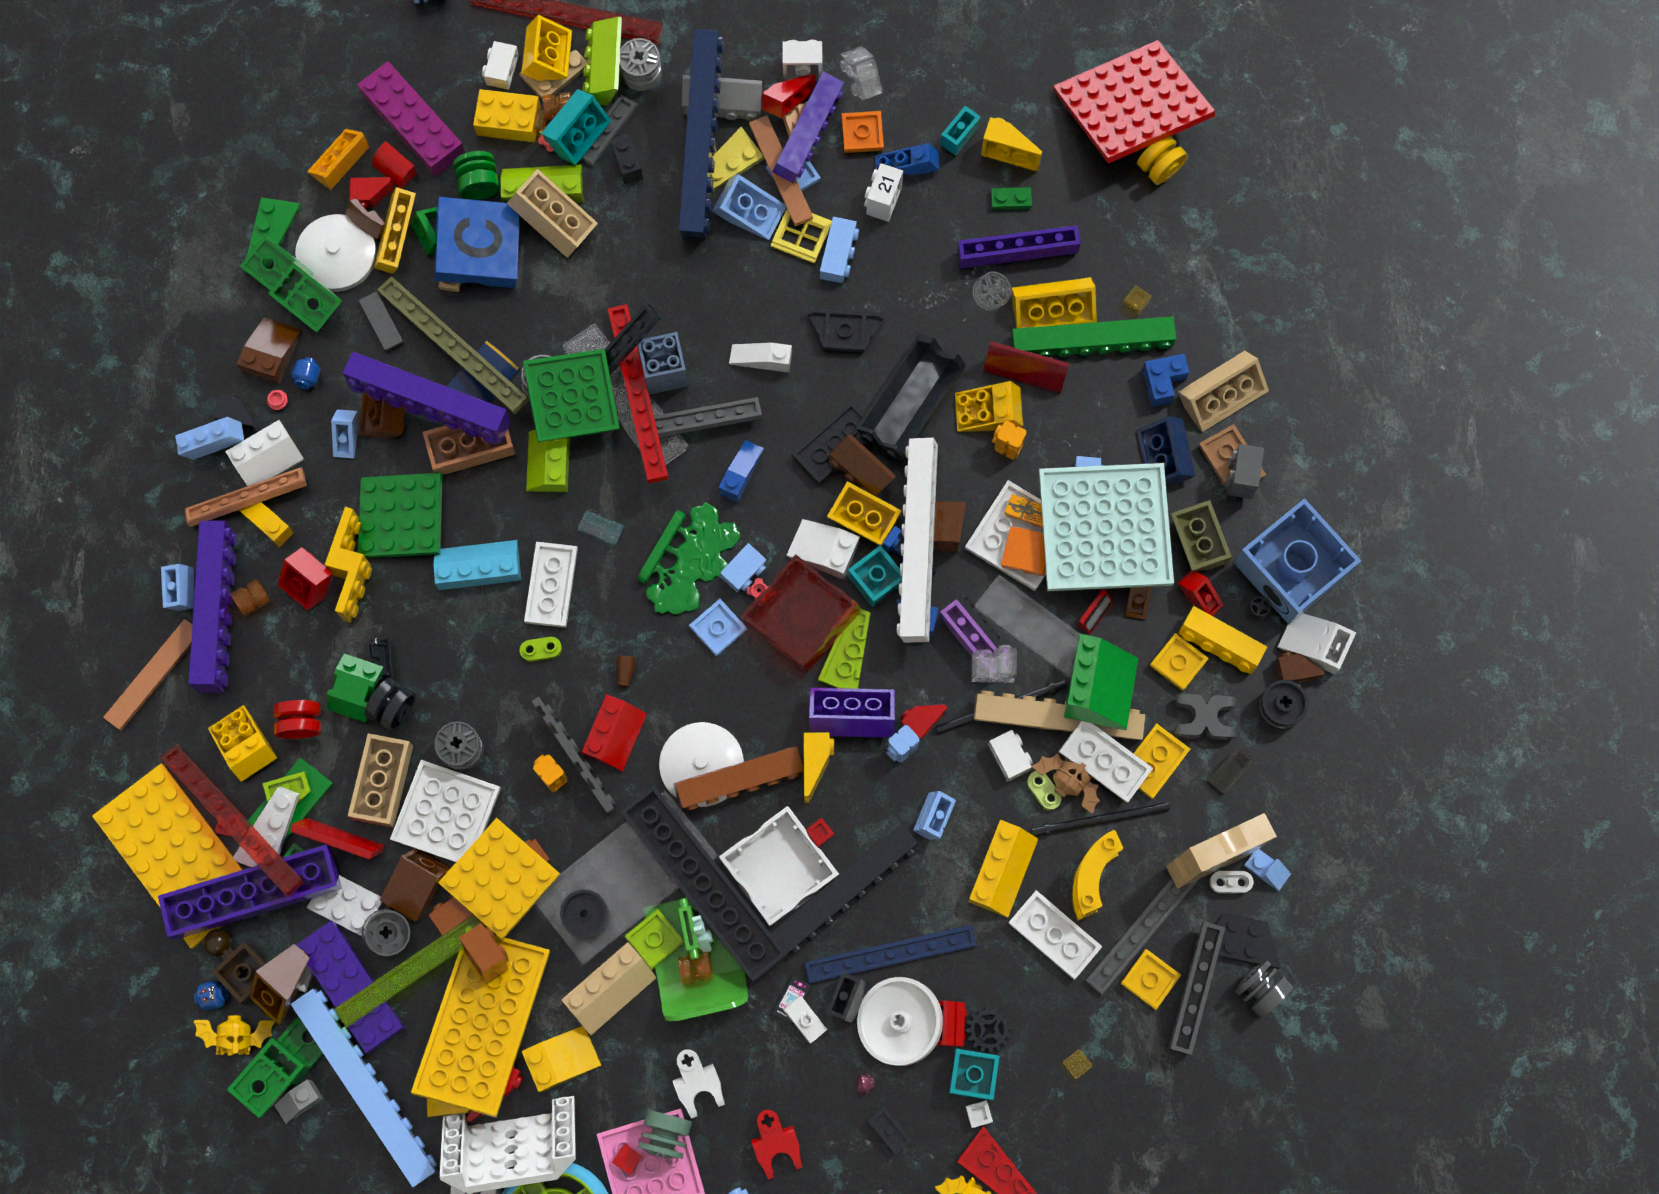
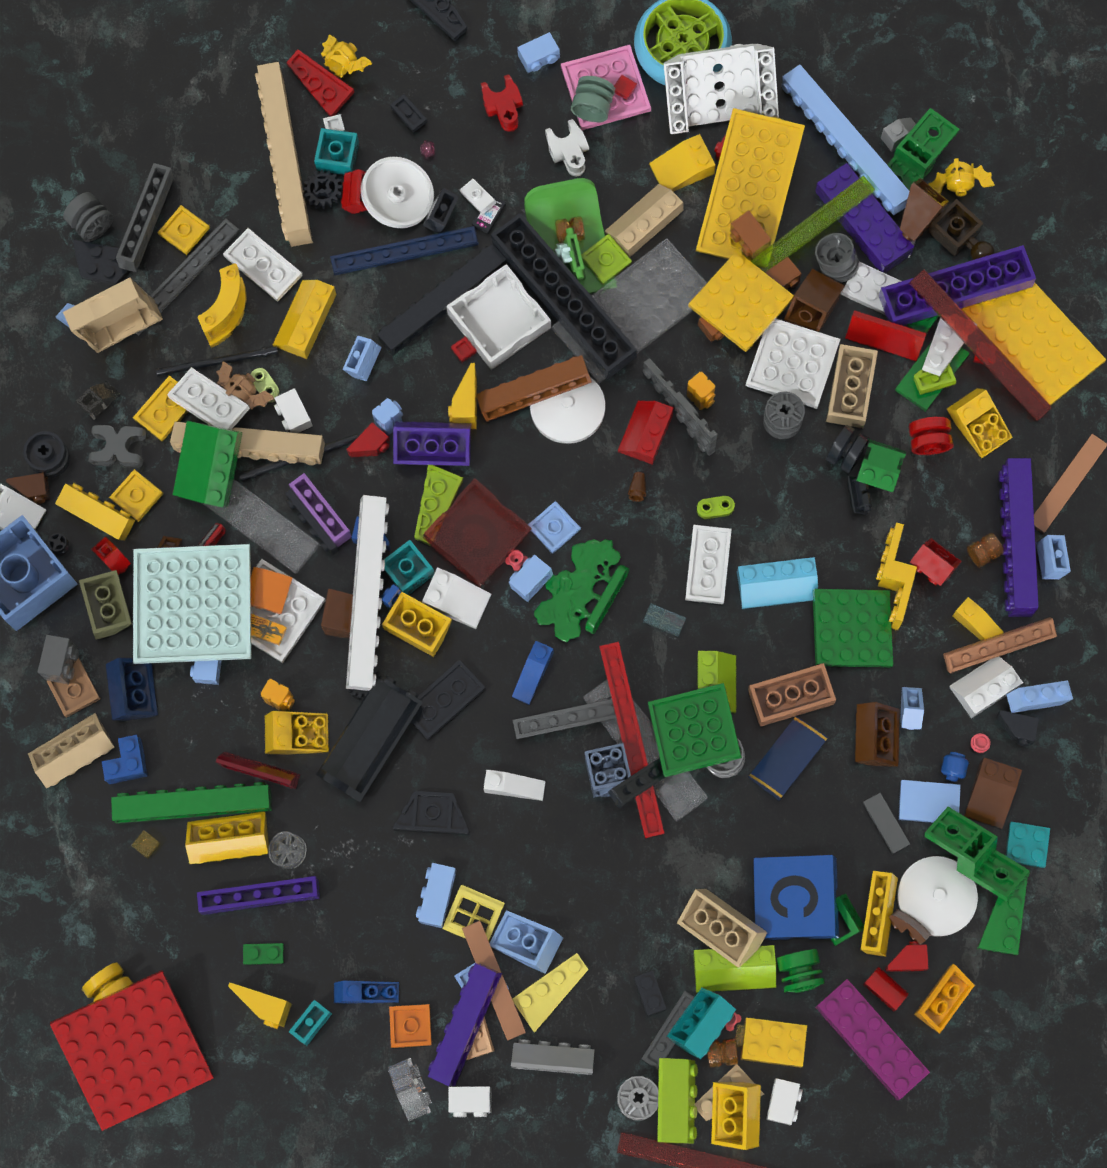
camera: 175 degrees left, 0 degrees up
blue head [194,980,229,1011] -> none
dark purple brick [343,352,511,444] -> none
olive plate [377,276,529,414] -> none
black wheel [560,889,610,940] -> none
dark blue brick [679,29,724,238] -> none
red slope [761,73,816,118] -> none
reddish brown slope [827,434,896,496] -> none
white brick [864,163,903,222] -> none
clear brick [971,645,1017,683] -> none
clear yellow tile [1062,1048,1093,1080] -> none
none -> tan brick [255,62,313,247]
none -> light blue tile [899,780,960,823]
none -> teal plate [1006,822,1050,868]

